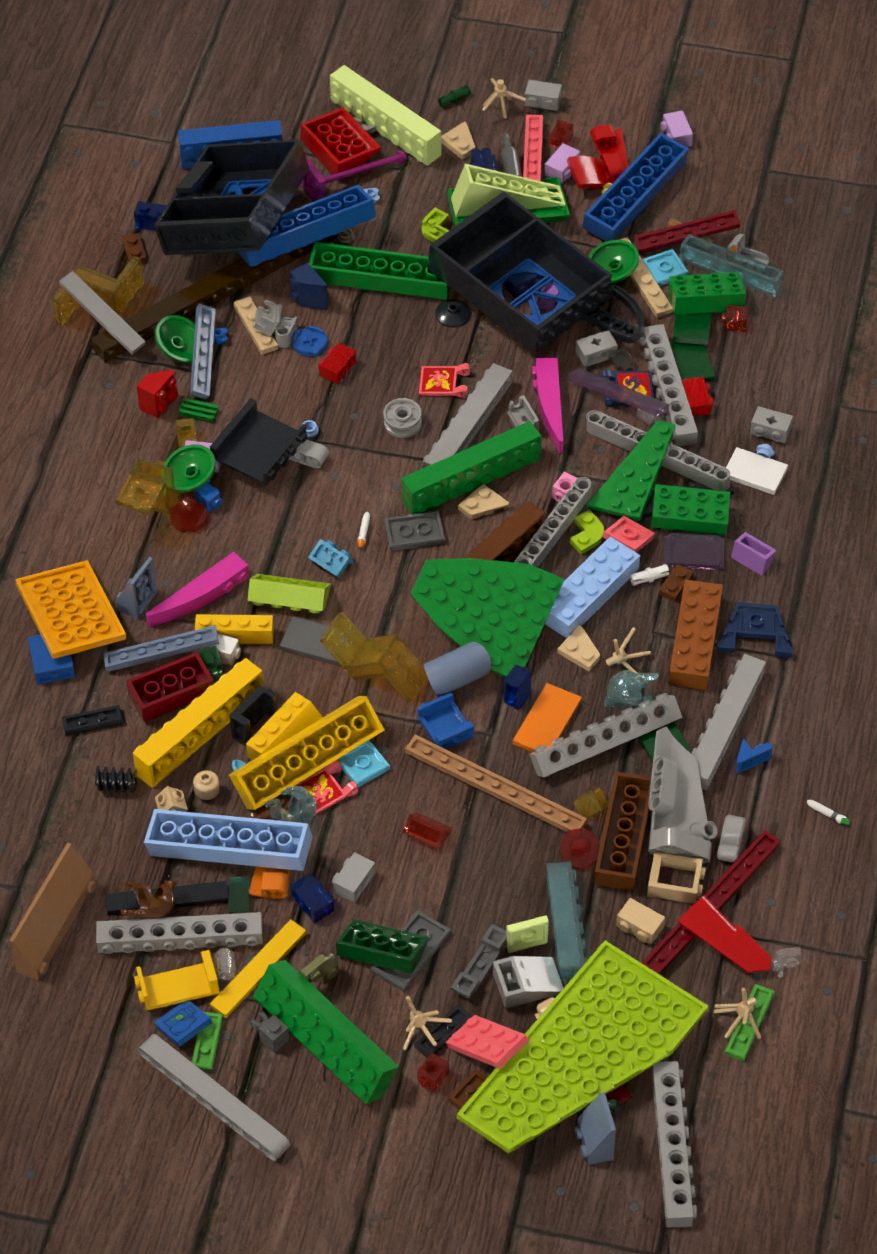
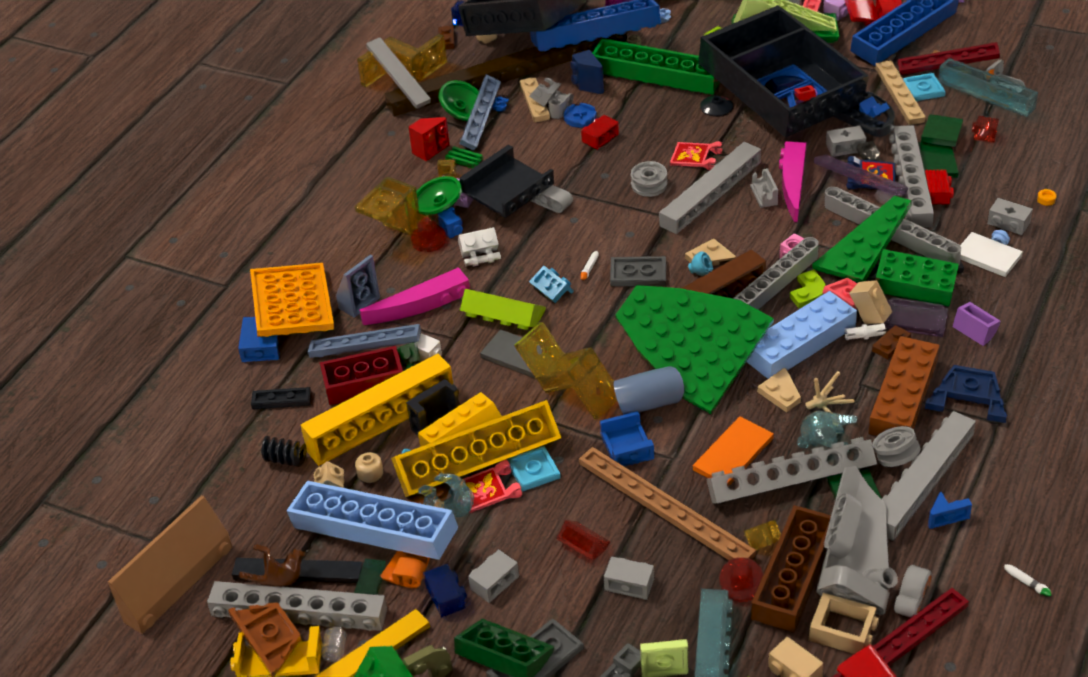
camera: 15 degrees right, 10 degrees down
yellow brick [195,614,274,644] -> none
light blue plate [301,420,319,438] -> none
green brick [401,421,541,515] -> none
clear blue brick [504,665,532,710] -> none
green dish [589,240,639,283] -> none
green brick [668,272,746,315] -> none
none -> dark orange wing [228,602,301,677]
none -> white brick [458,227,501,267]
none -> light grey brick [604,556,654,599]
none -> medium azure brick [688,251,713,276]
none -> red plate [794,85,816,101]
none -> tan brick [849,280,892,324]
none -> blue slope [859,97,889,119]
none -> light grey wheel [872,426,921,467]
none -> light orange tile [1037,189,1056,206]

